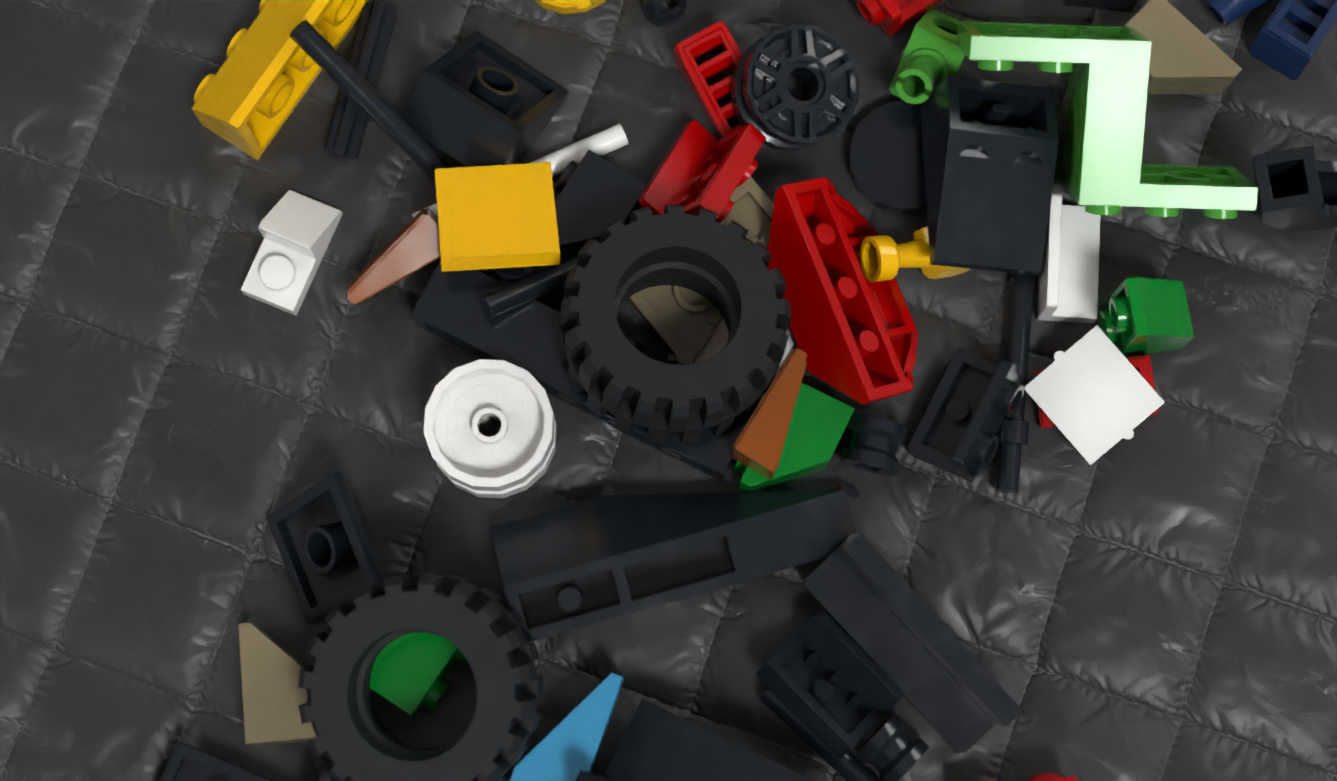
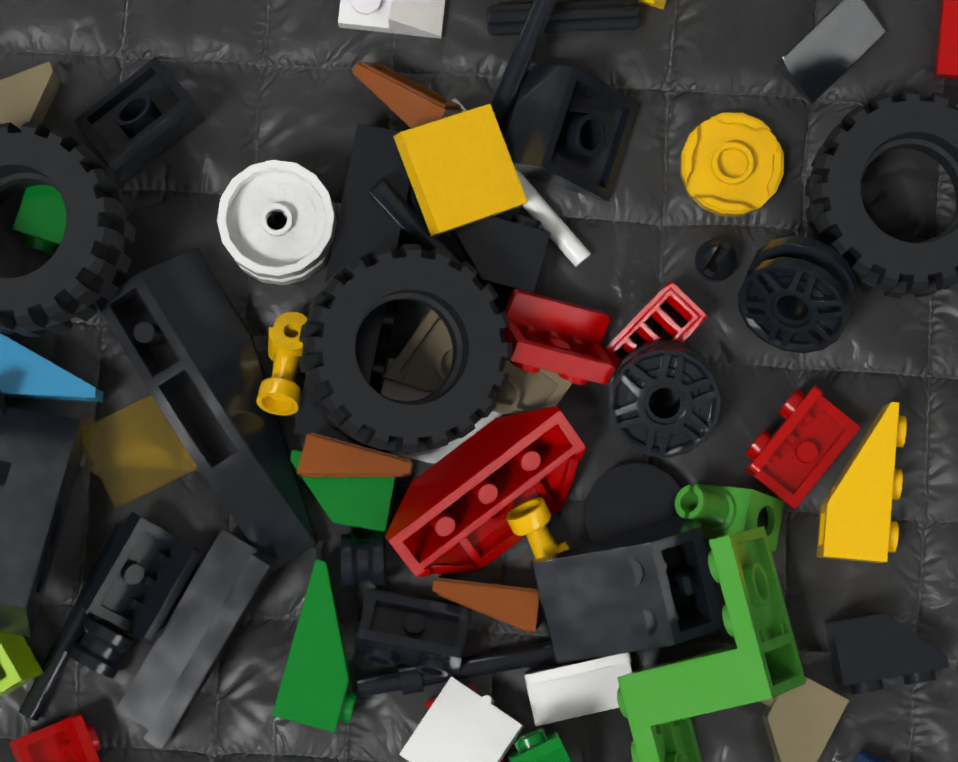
camera: 75 degrees right, 5 degrees up
none -> clear yellow piece [81,395,199,509]
none -> yellow leg [256,312,307,416]
none -> green slope [272,559,358,733]
none -> dark orange slope [432,578,539,633]

